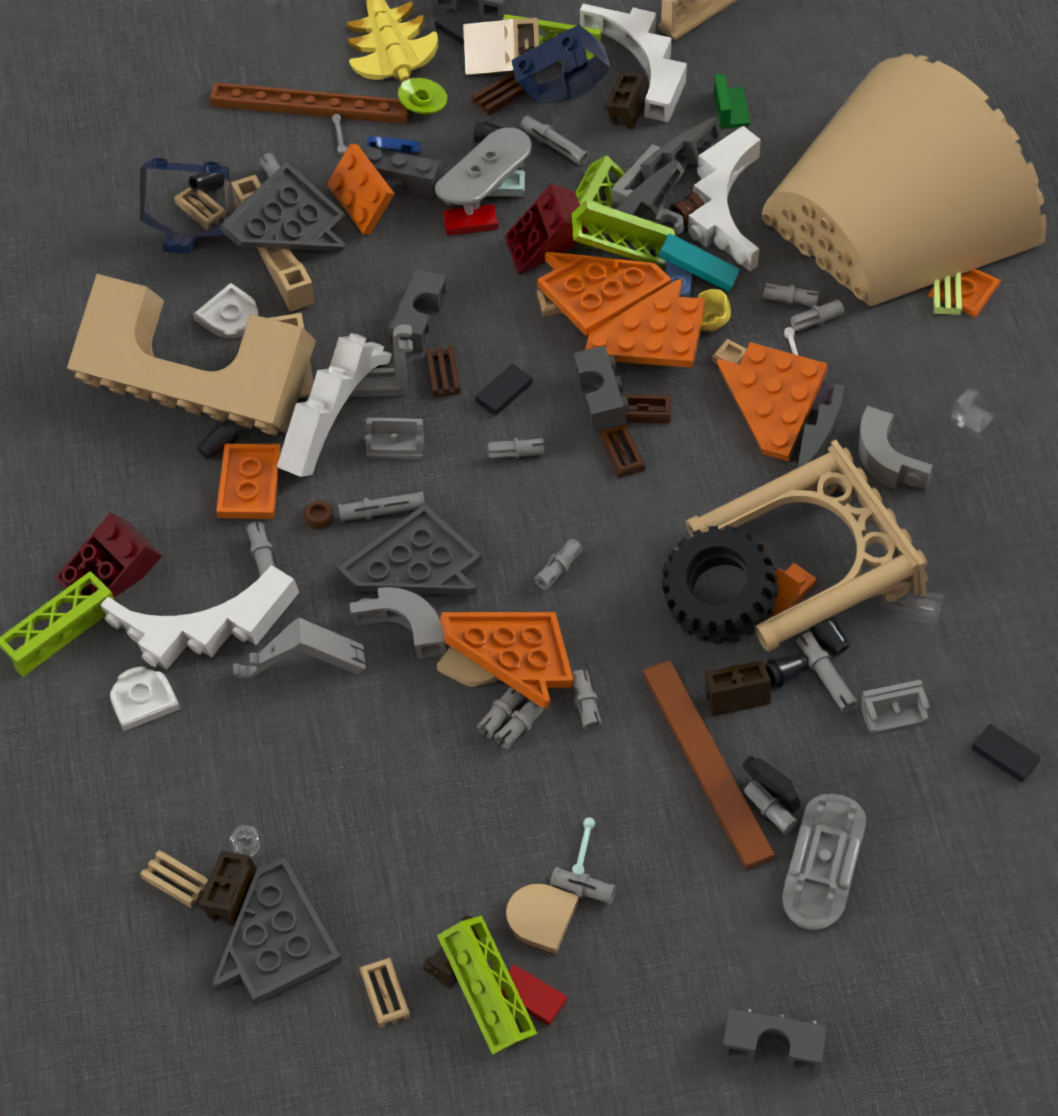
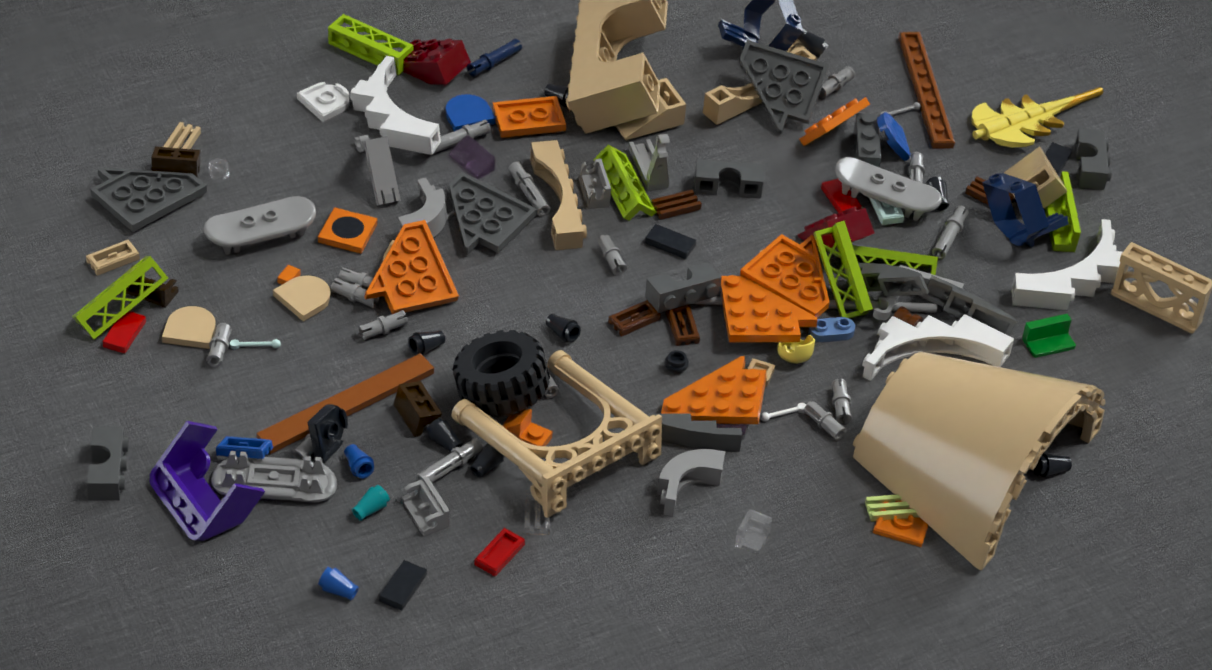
camera: 70 degrees right, 10 degrees down
white tile [193,283,259,338] -> none
white arch [277,333,392,477] -> none
reddish brown tile [304,501,333,529] -> none
lime dish [398,78,447,114] -> none
light grey pin [534,539,583,590] -> none
dark brown hinge [605,72,648,129] -> none
teal tile [658,233,740,292] -> none
none -> dark purple windscreen [150,421,265,541]
none -> light grey piece [203,196,316,255]
none -> blue tile [216,436,273,459]
none -> tan tile [273,276,330,321]
none -> orange piece [277,265,301,285]
none -> orange tile [318,207,377,254]
none -> blue cone [318,567,359,600]
none -> blue cone [344,444,374,478]
none -> teal cone [352,485,390,521]
none -> black cone [408,330,445,355]
none -> blue tile [446,94,496,131]
none -> clear purple slope [450,135,496,179]
none -> dark blue pin [467,38,522,77]
none -> red tile [474,528,525,577]
none -> tan arch [530,140,587,250]
none -> black cone [546,314,581,342]
none -> lime fence [593,144,656,221]
none -> black plate [665,350,689,372]
none -> light grey axle [907,152,925,183]

